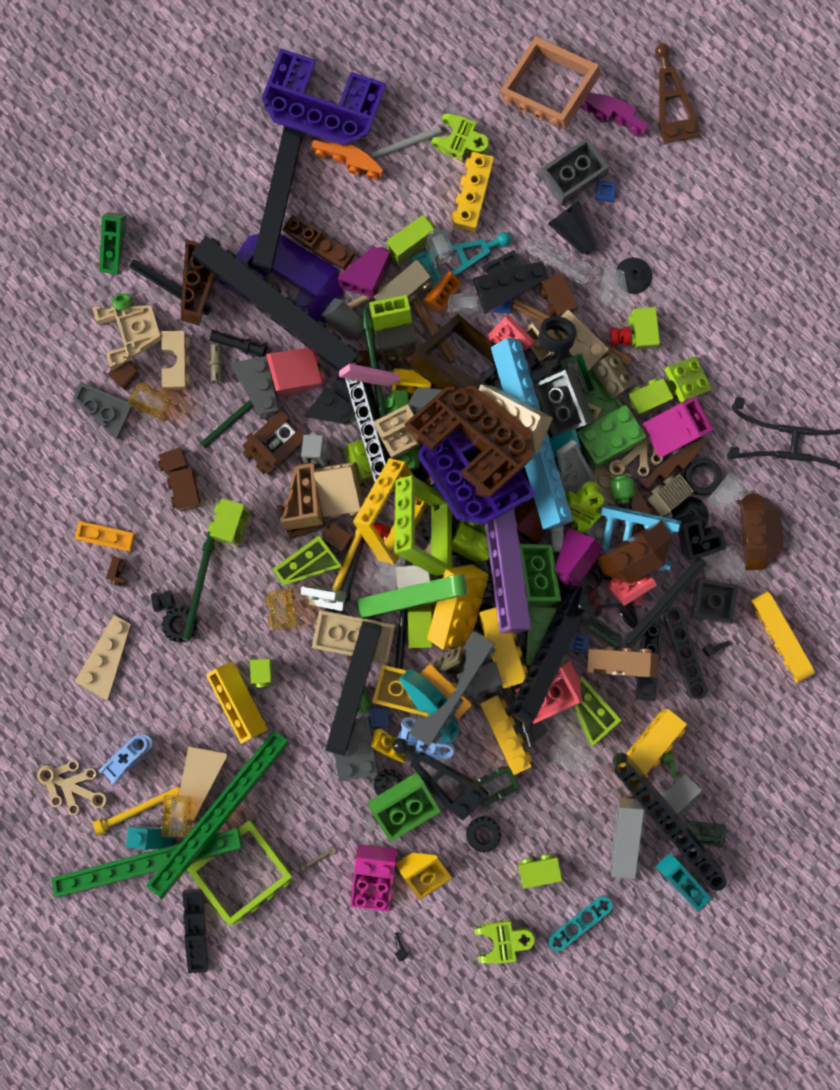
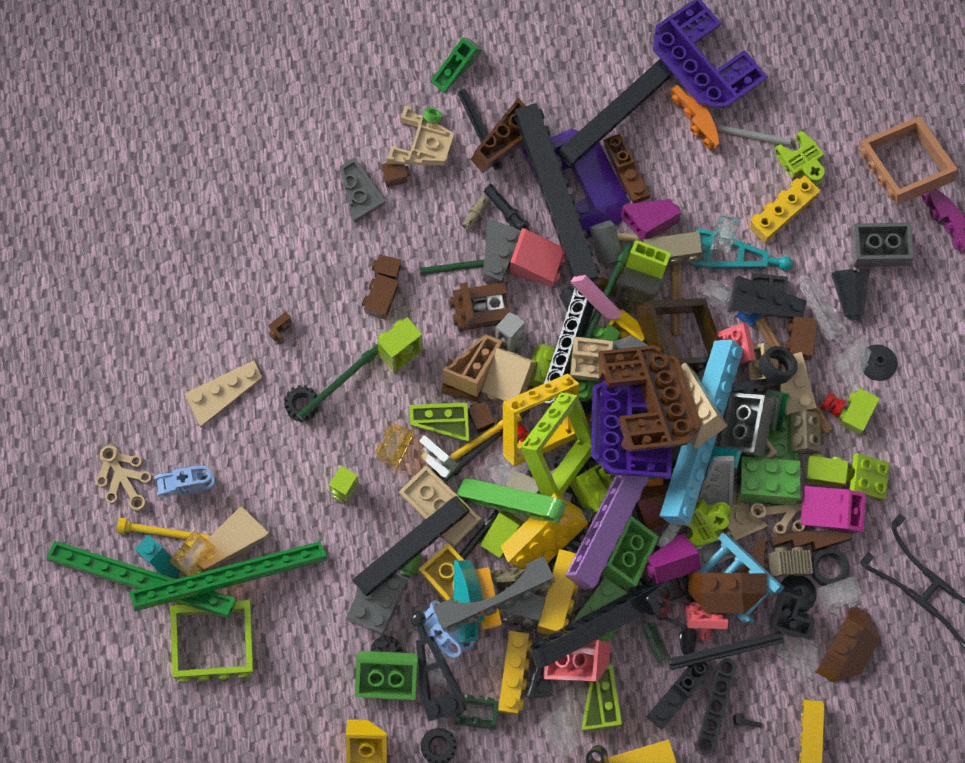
camera: 30 degrees right, 10 degrees down
light orange tile [75,521,135,552] -> none
clear yellow window [126,382,172,422] -> none
black wheel [151,590,175,612] -> none
tan arch [162,331,191,391] -> none
black slope [182,889,208,973] -> none
yellow brick [206,661,268,744] -> none
dark tan hinge [300,847,336,872] -> none
black wing [304,387,355,425] -> none
dark pink slope [350,844,397,912] -> none
blue tile [369,707,390,728] -> none
yellow slope [370,729,410,763] -> none
lime brick [386,215,435,267] -> none
orange slope [423,271,462,313] -> none
blue tile [567,632,591,654] -> none
medium nougat wedge [587,647,659,678] -> none
blue tile [595,181,616,202] -> none
bright green head [609,475,636,503] -> none
black brick [690,578,739,625] -> none

